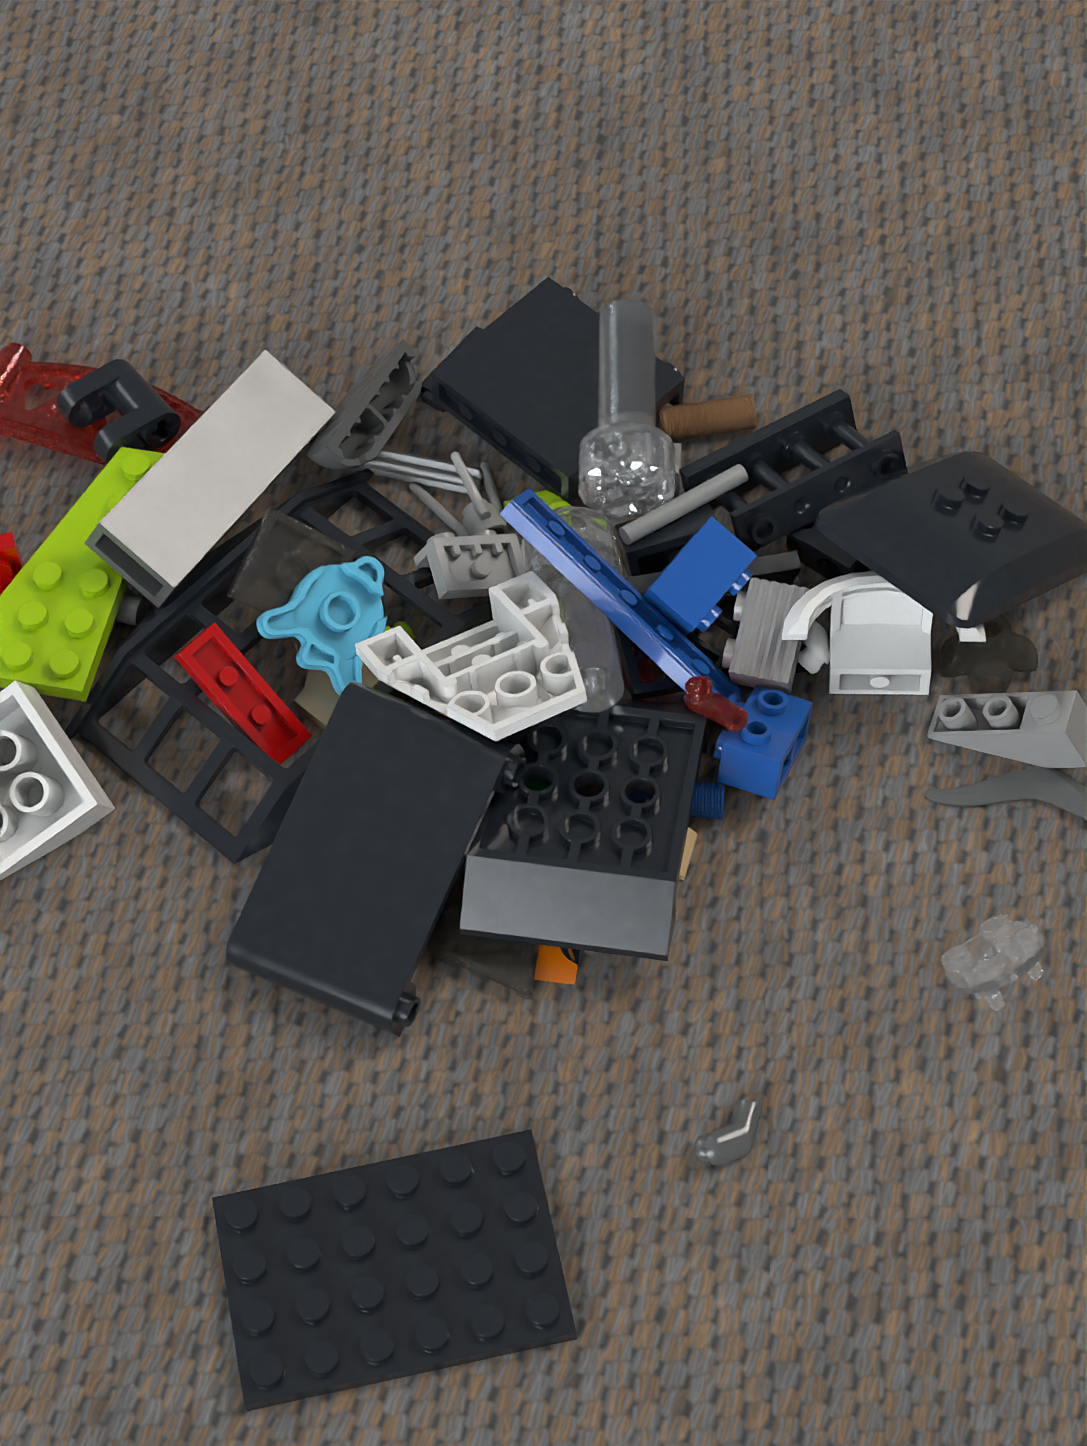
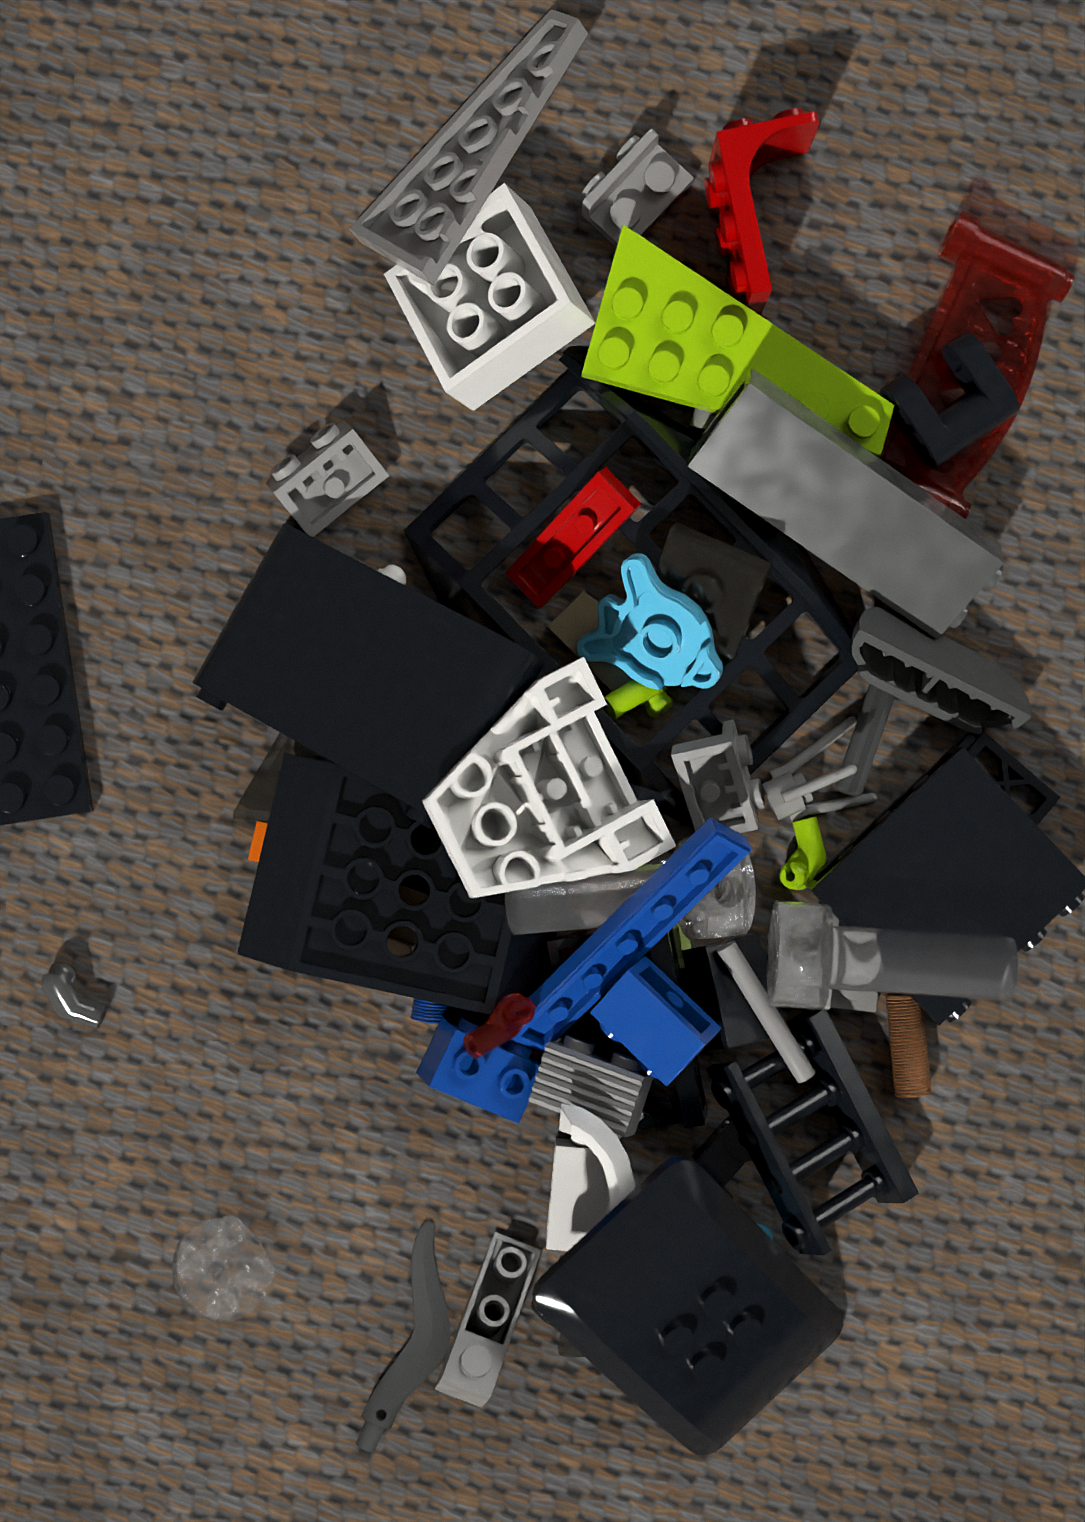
camera: 85 degrees right, 30 degrees up
none -> light grey bracket [266,421,389,537]

